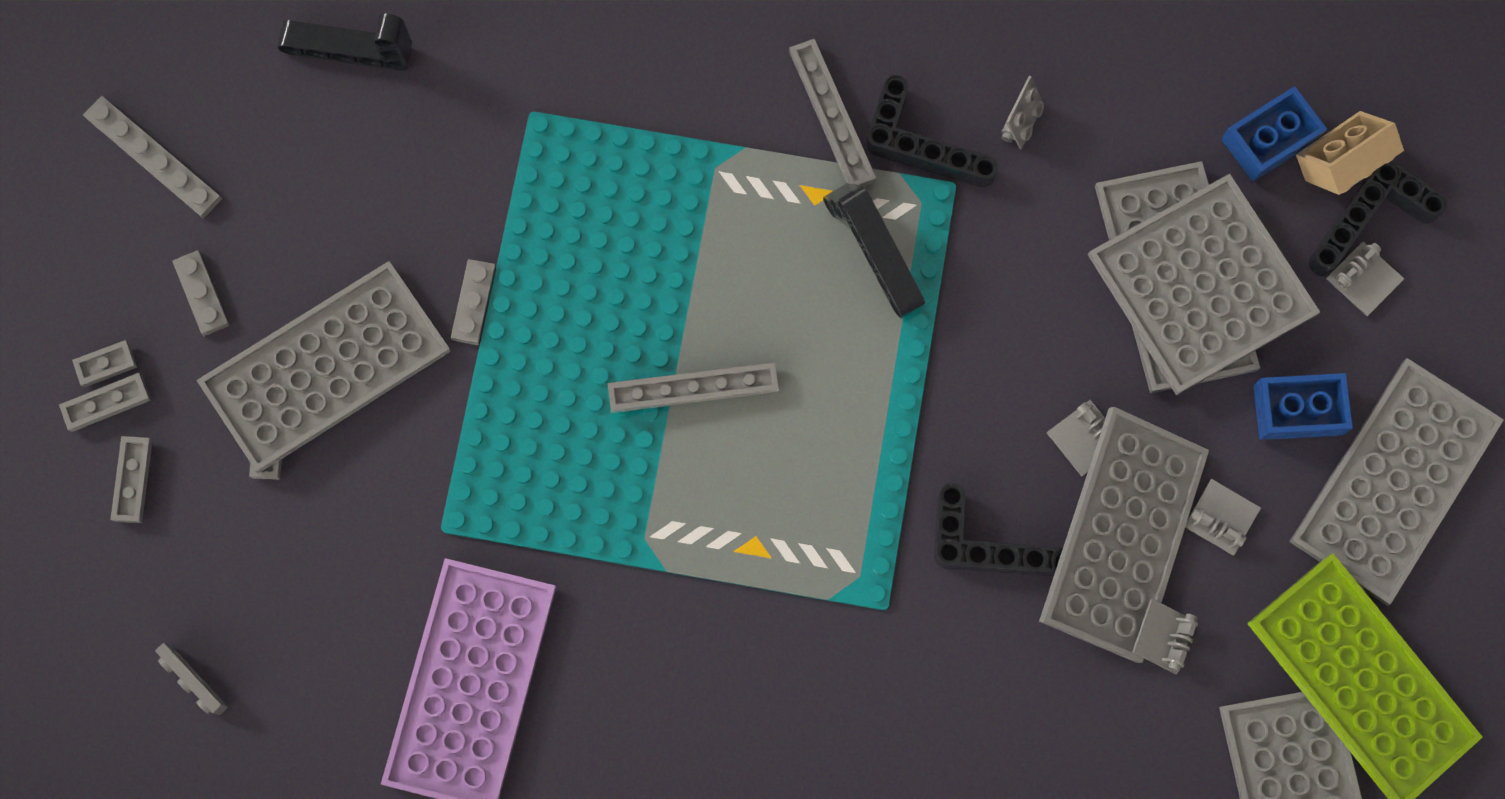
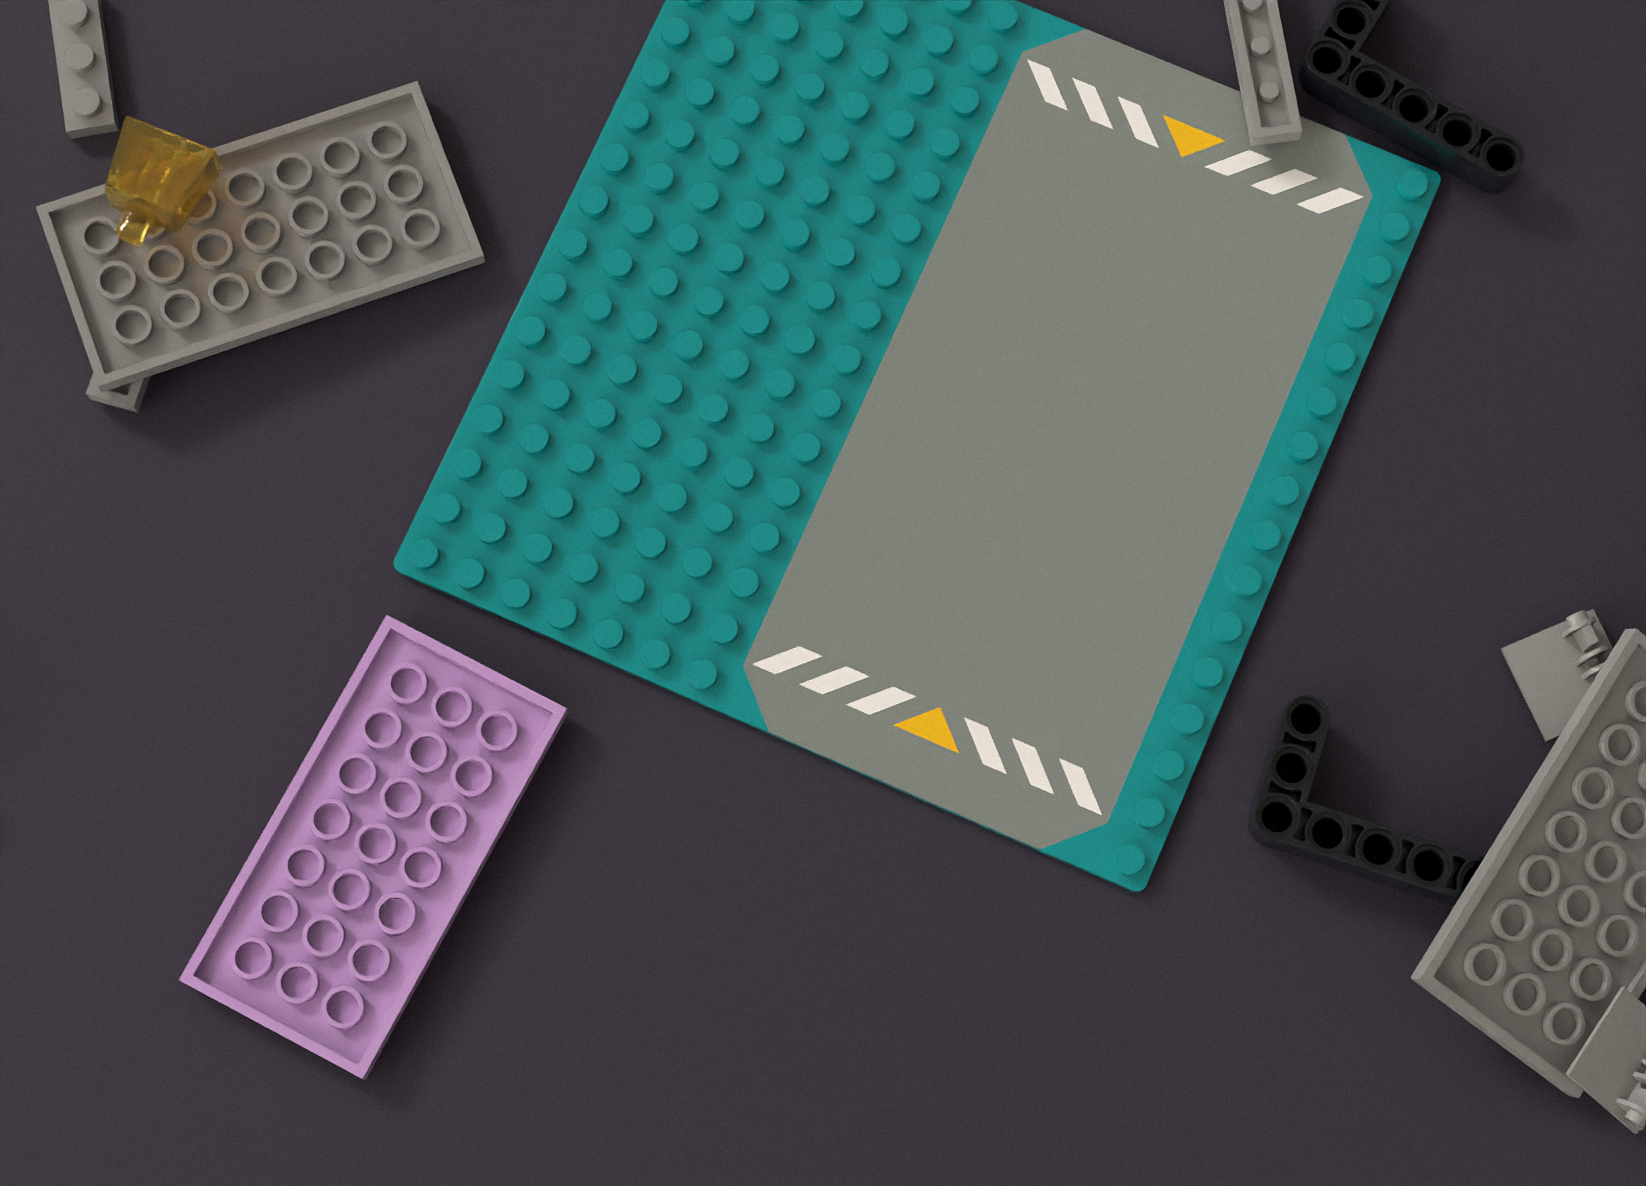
camera: 15 degrees right, 0 degrees up
light grey plate [451,259,496,345] -> none
light grey plate [608,362,779,413] -> none
black beam [823,183,925,319] -> none
light grey hinge [1001,76,1044,150] -> none
none -> clear yellow torso [105,116,222,246]

